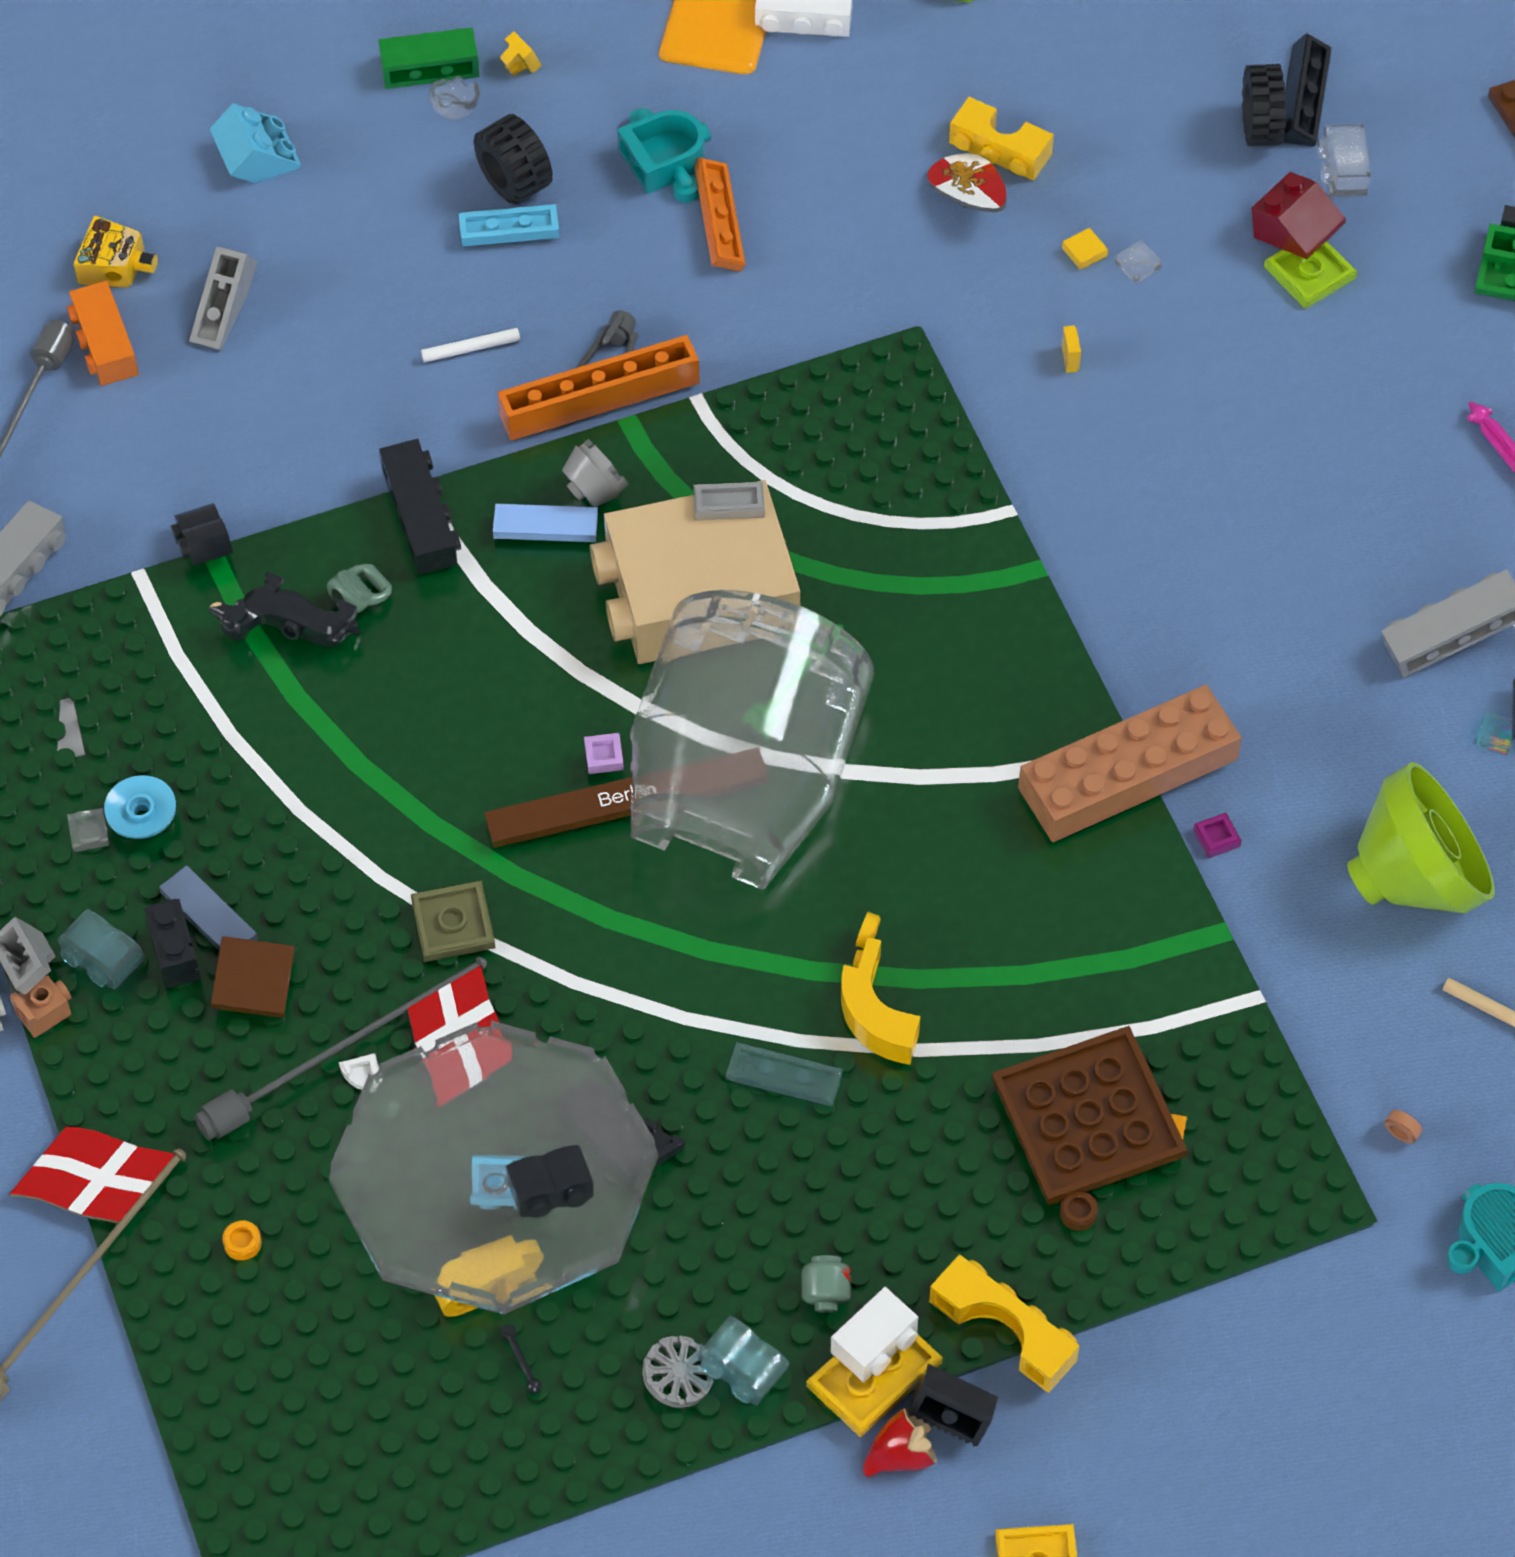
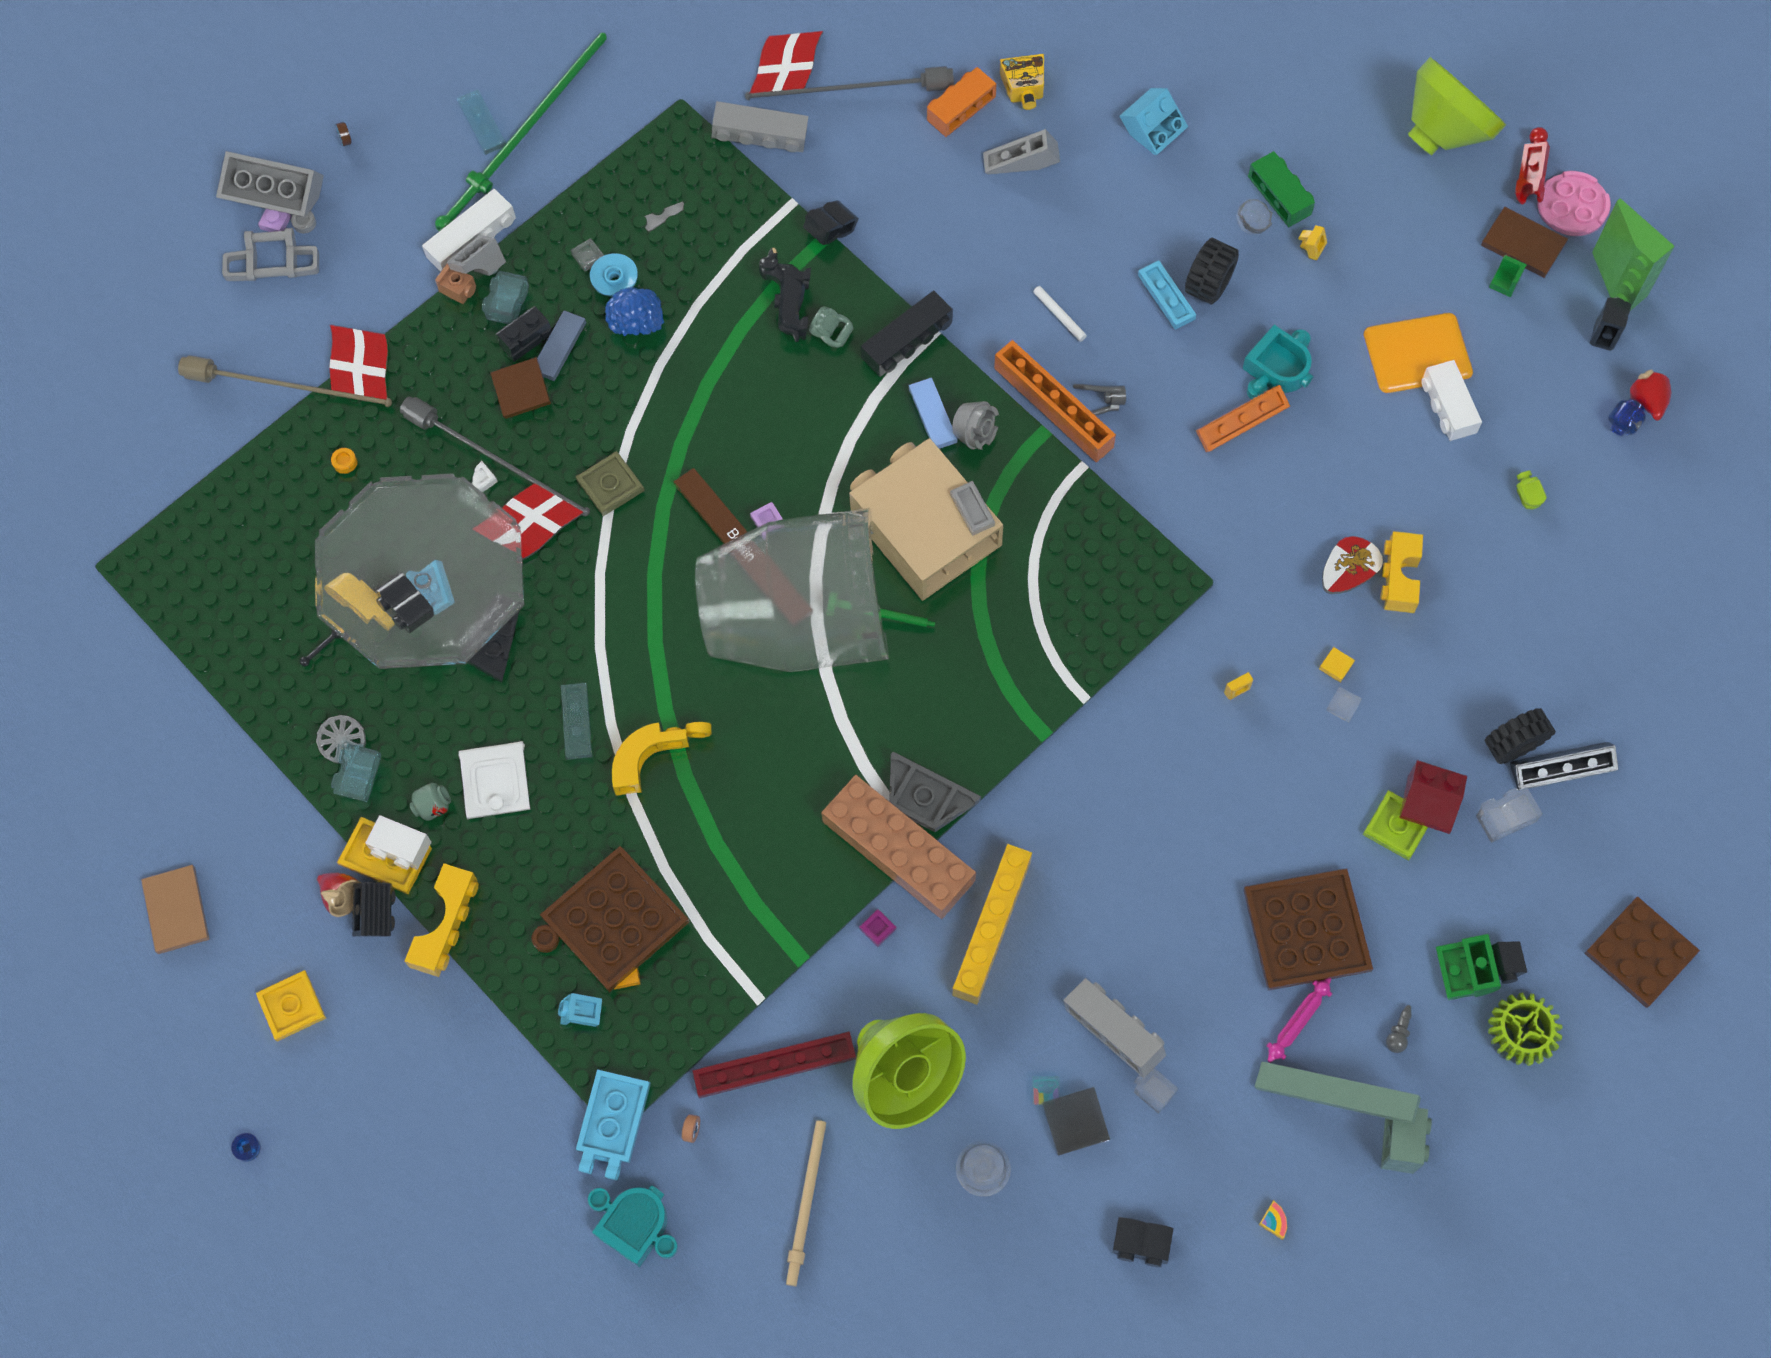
camera: 70 degrees right, 10 degrees up
none -> white container [458,741,530,819]
none -> medium azure bracket [558,993,602,1027]
none -> medium azure tile [576,1070,651,1181]
none -> blue hair [605,286,664,336]
none -> dark red plate [692,1031,856,1099]
none -> dark grey wing [889,752,981,832]
none -> yellow brick [952,844,1032,1005]
none -> reddish brown plate [1243,868,1373,991]

